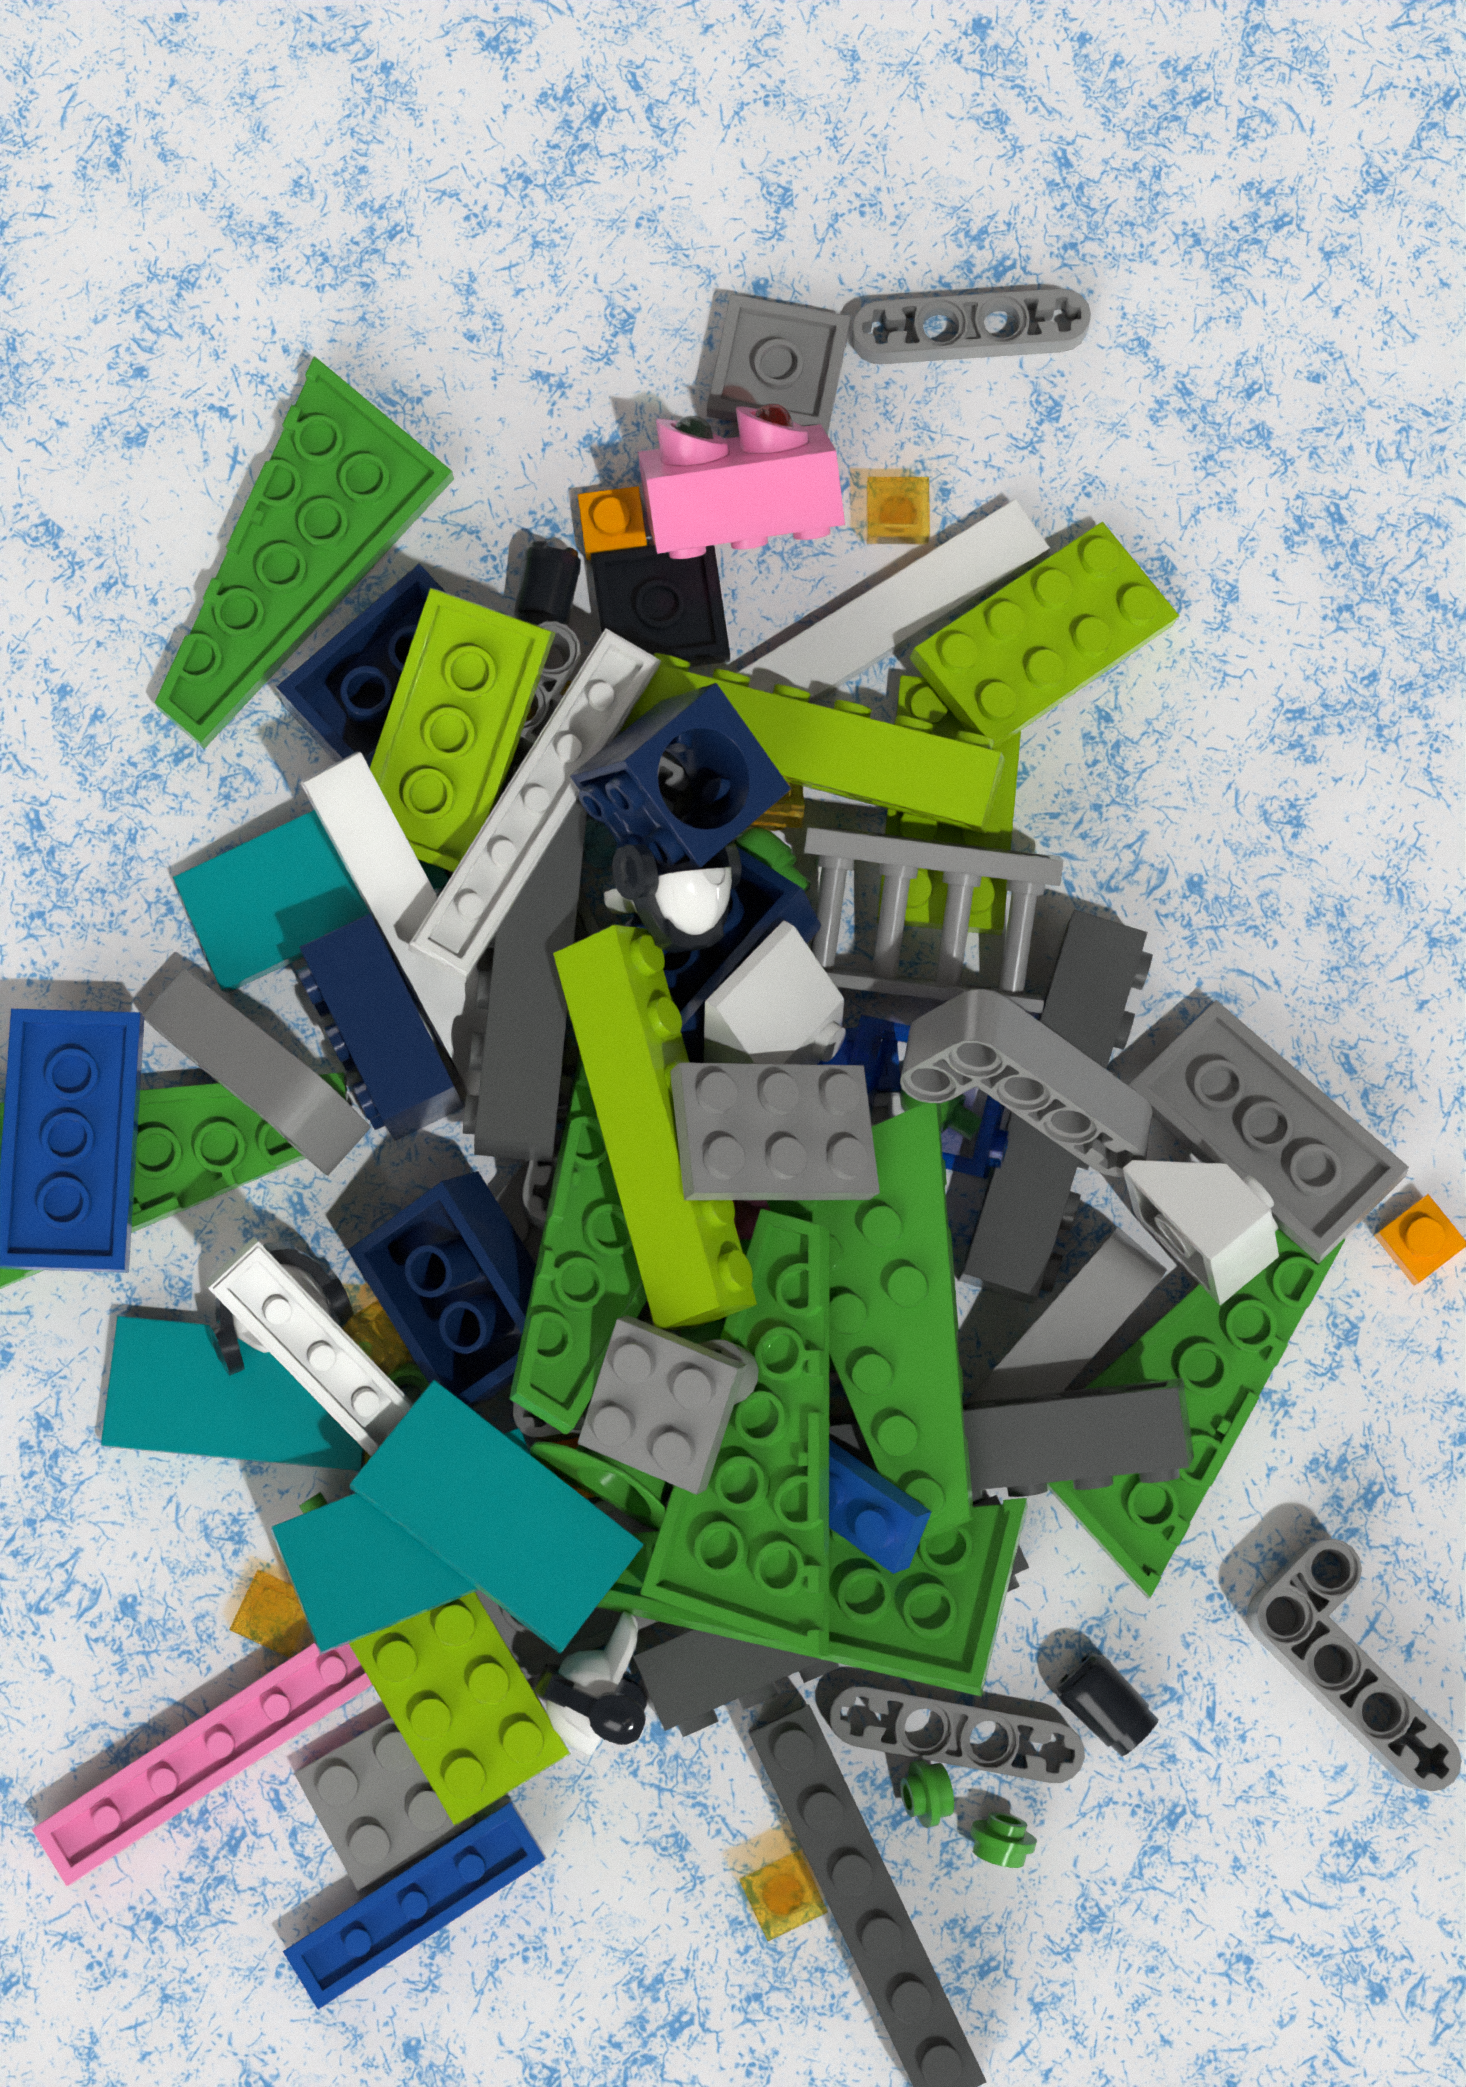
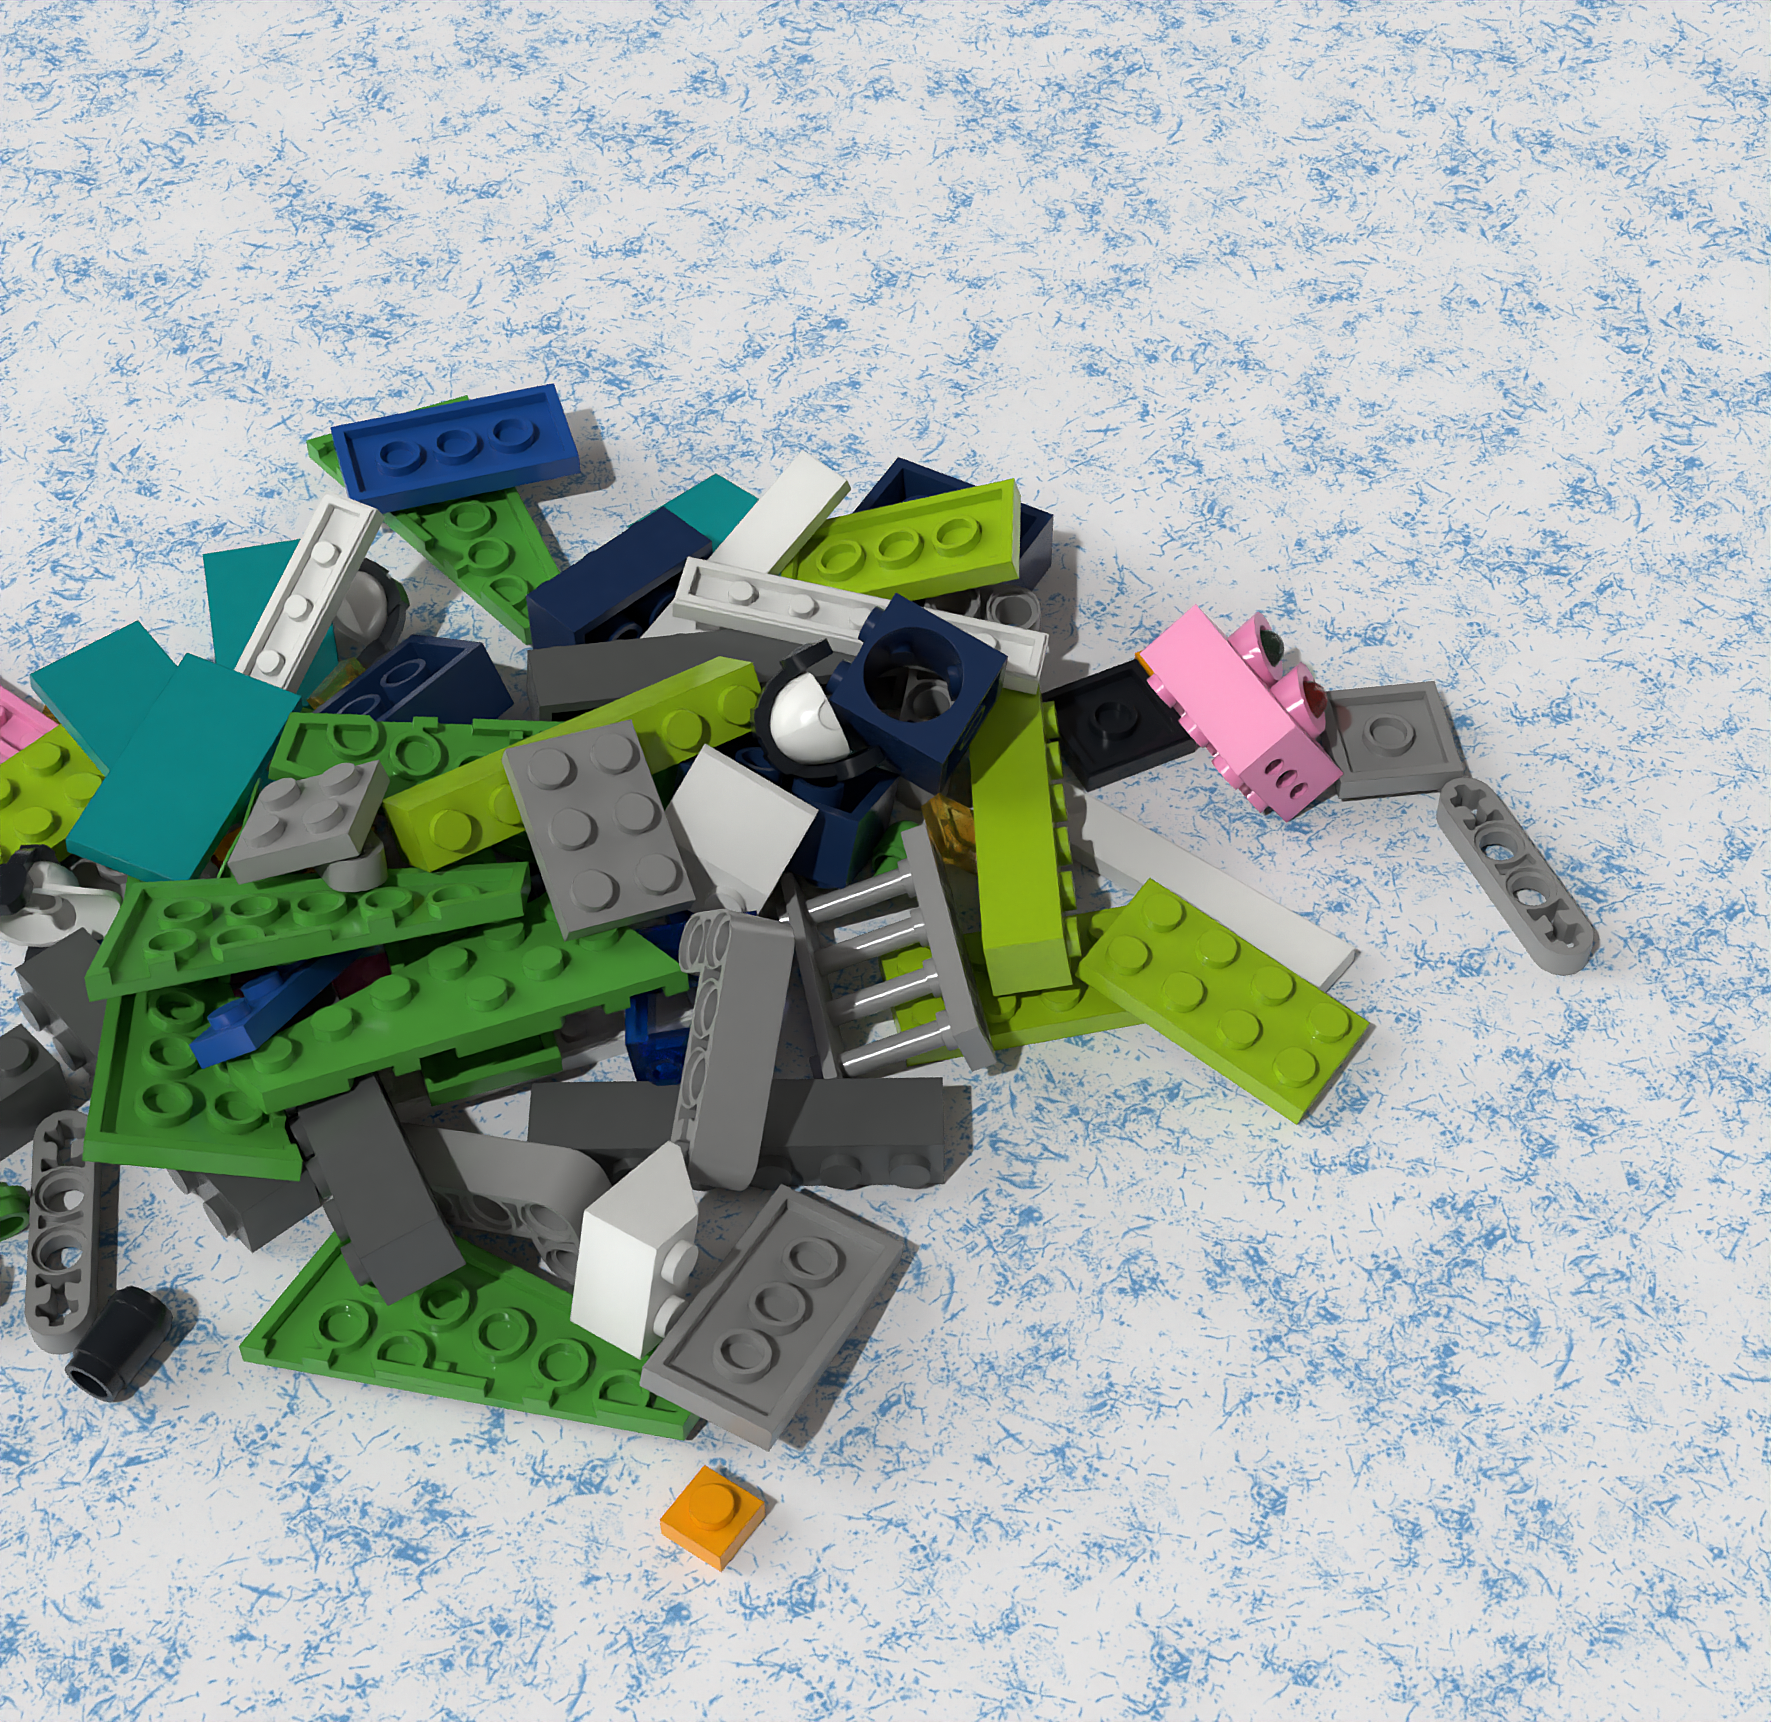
camera: 75 degrees right, 30 degrees down
light grey beam [142,968,371,1176] -> none
bright green wing [154,356,454,749] -> none
black piece [514,541,581,625] -> none
clear yellow plate [866,477,930,544] -> none
light grey beam [1246,1539,1462,1791] -> none

